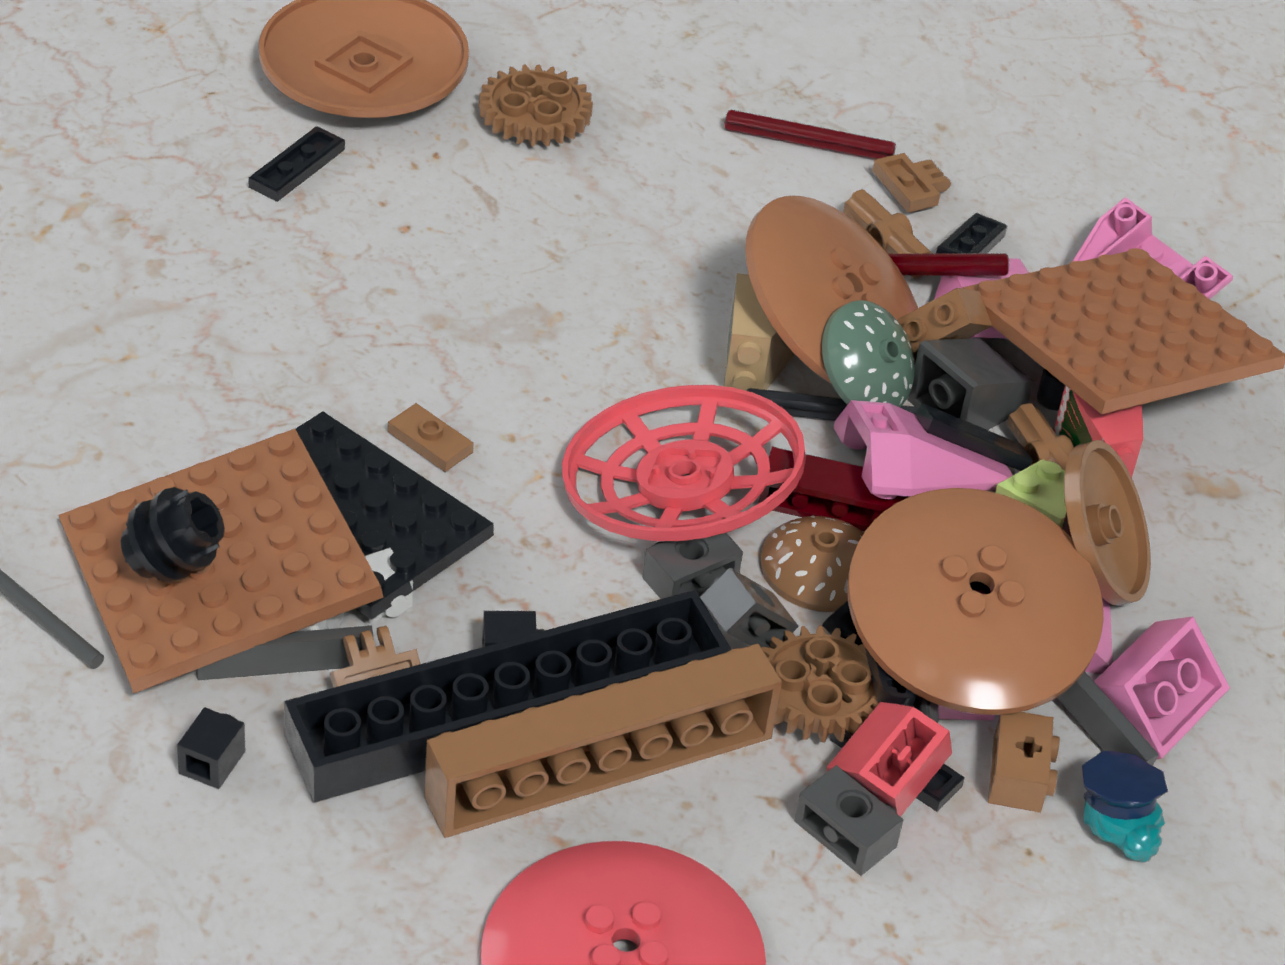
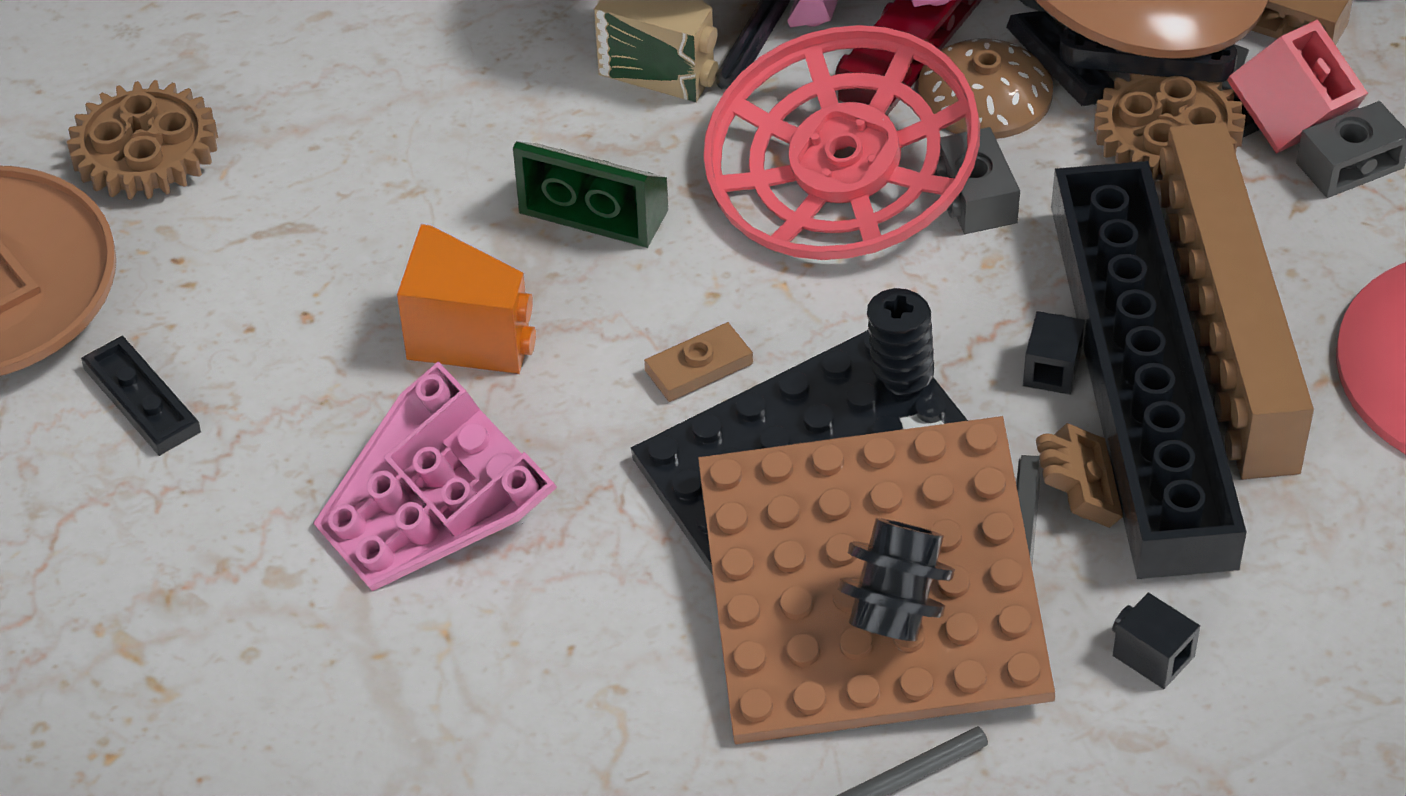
camera: 65 degrees left, 5 degrees up
dark grey brick [700,568,799,648] -> none
none -> bright pink wedge [313,361,557,591]
none -> orange slope [397,224,536,374]
none -> dark green slope [513,141,668,248]
none -> black piece [867,288,934,395]

